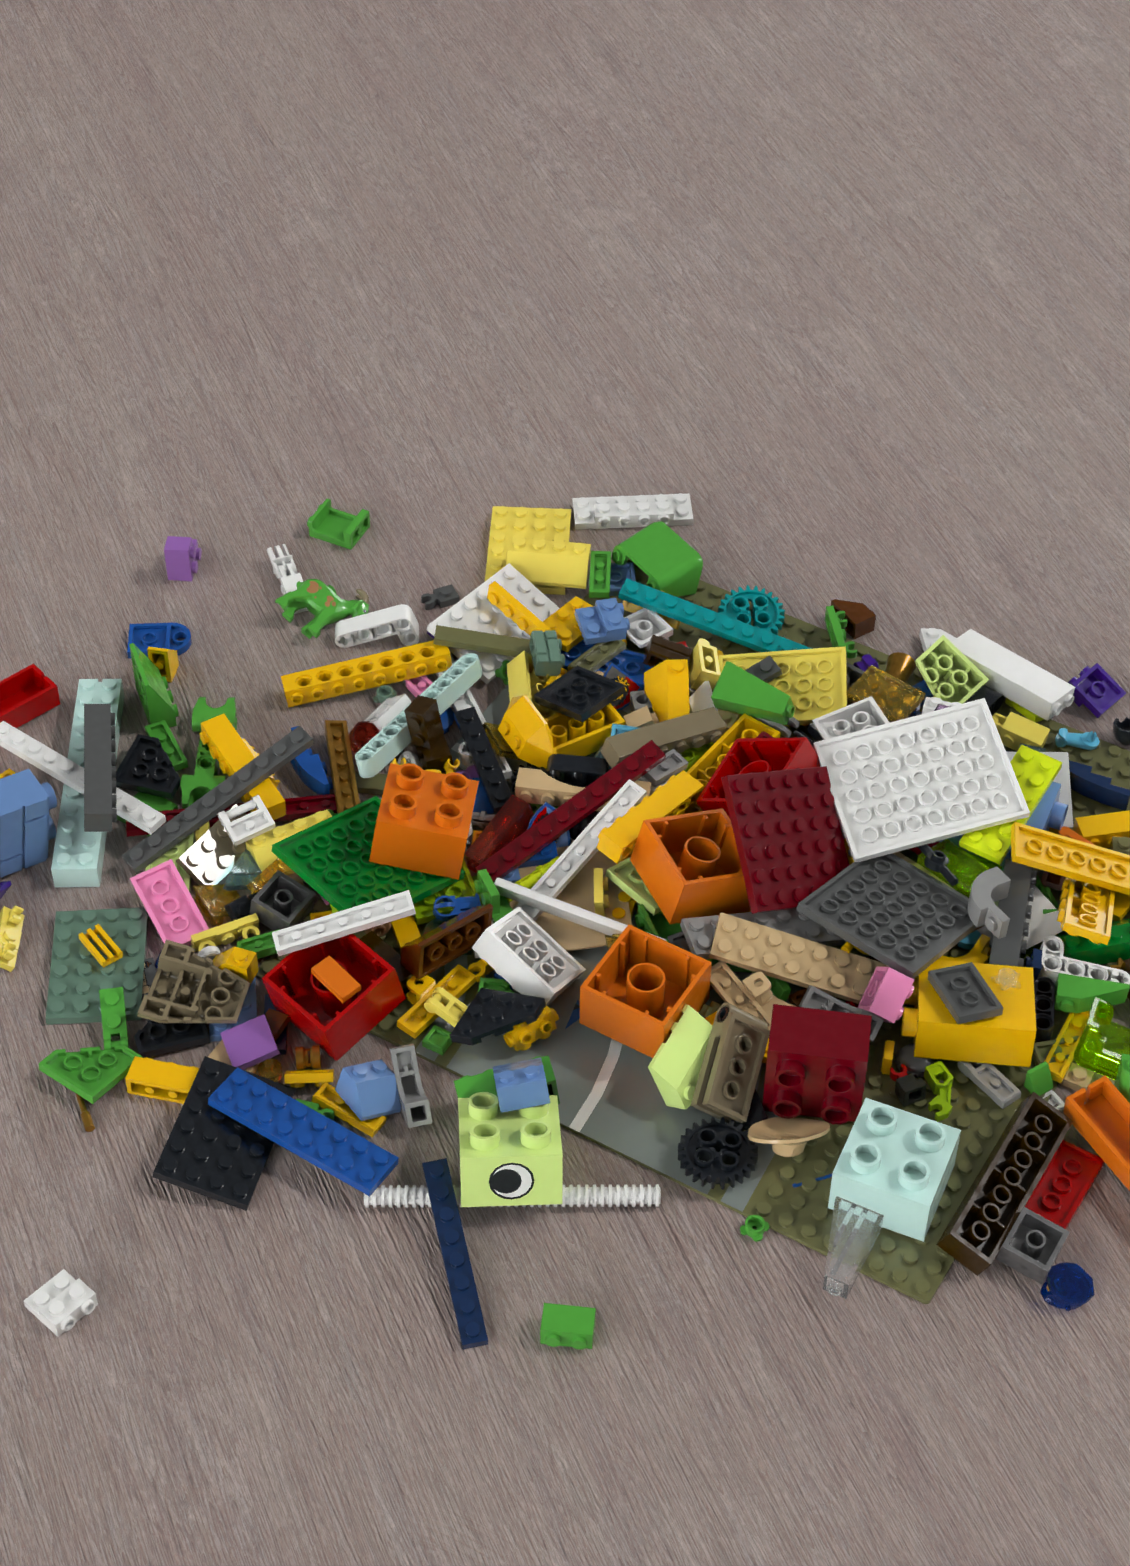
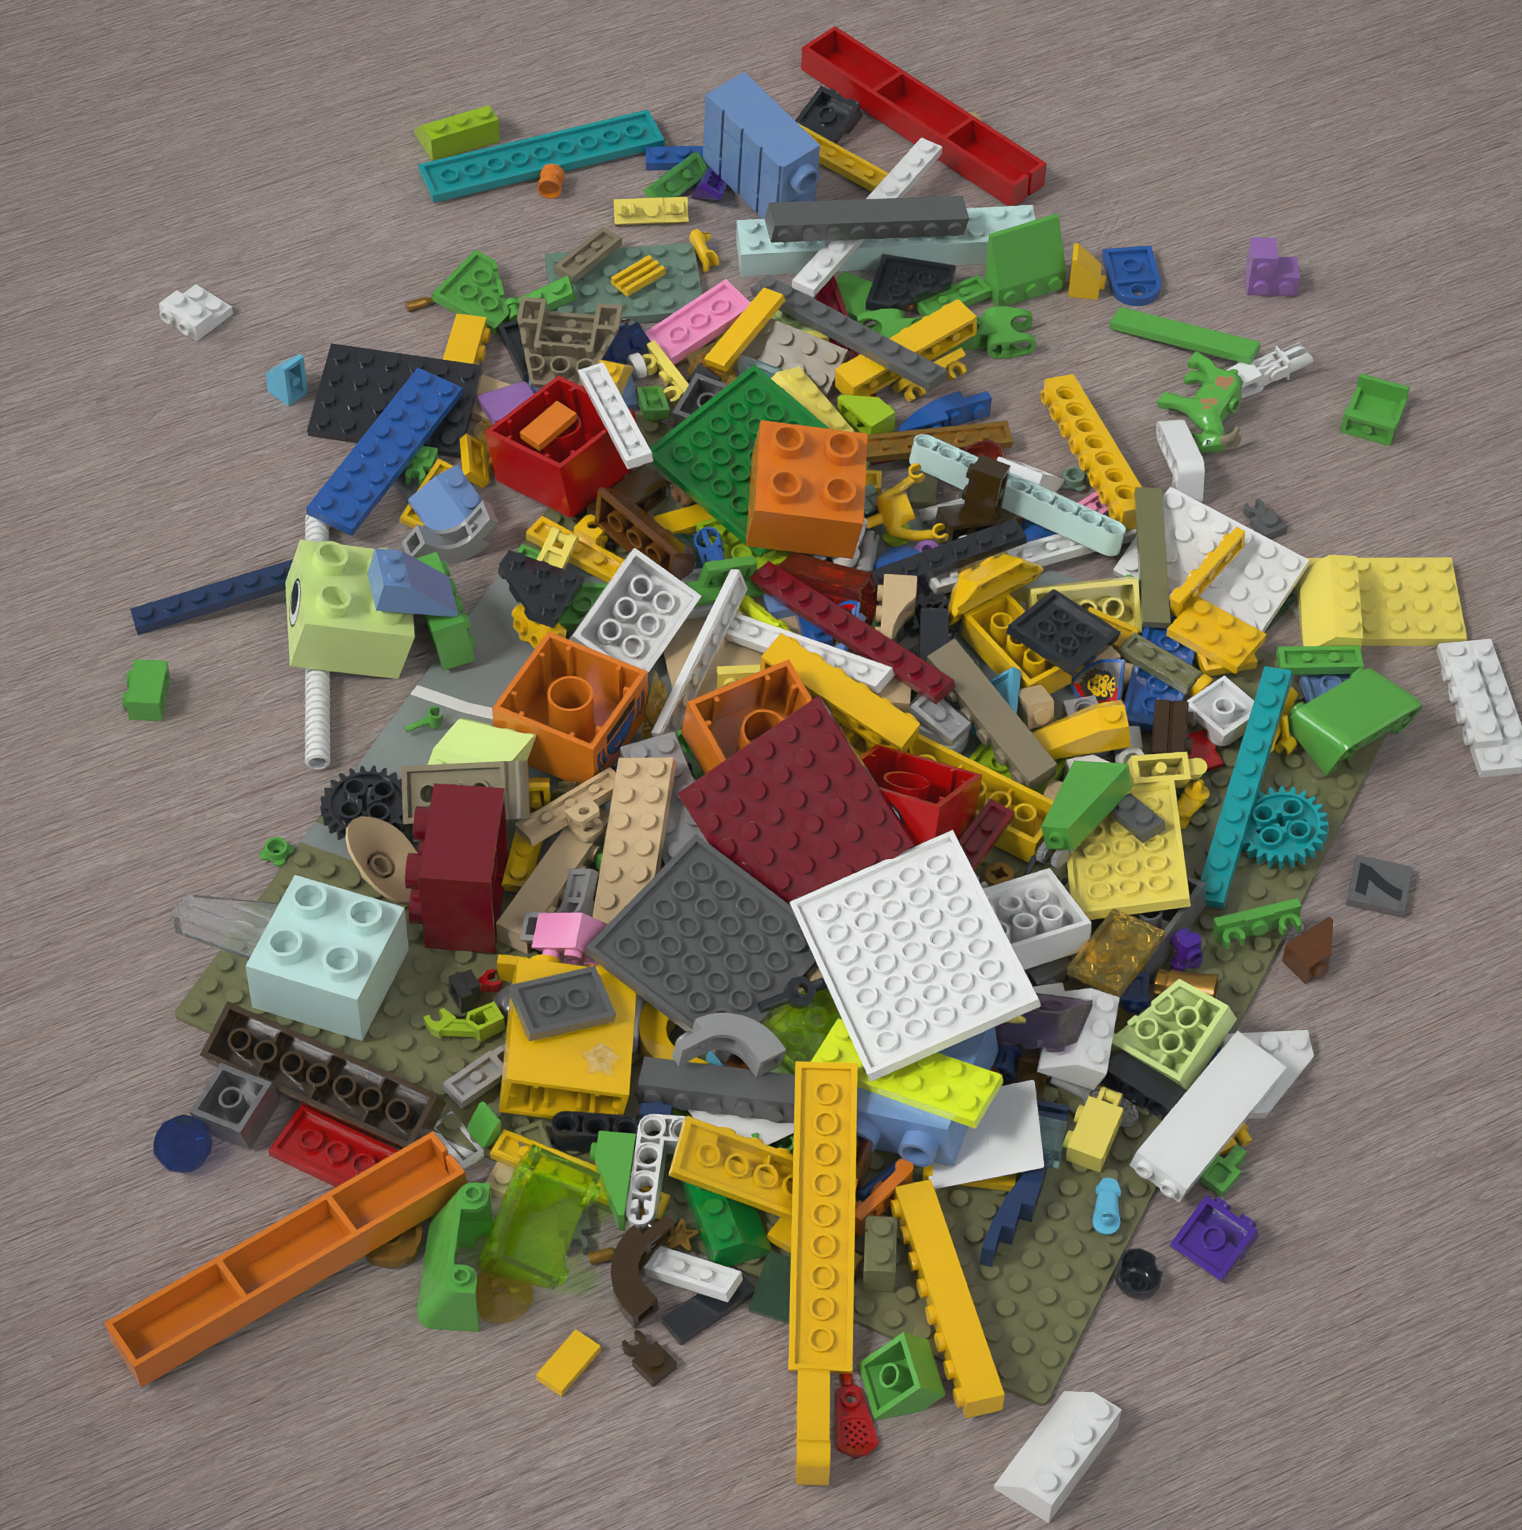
camera: 85 degrees right, 5 degrees up
white plate [217,795,276,846] -> none
sand green brick [529,630,565,676] -> none
medium blue plate [574,598,630,645] -> none
none -> medium azure slope [266,354,308,406]
none -> bright green hand [404,706,443,733]
none -> dark tan plate [554,227,622,284]
none -> yellow piece [689,229,719,273]
none -> yellow tile [704,288,786,372]
none -> lime slope [838,395,896,435]
none -> bright green tile [1110,307,1260,364]
none -> flat silver tile [1346,855,1413,917]

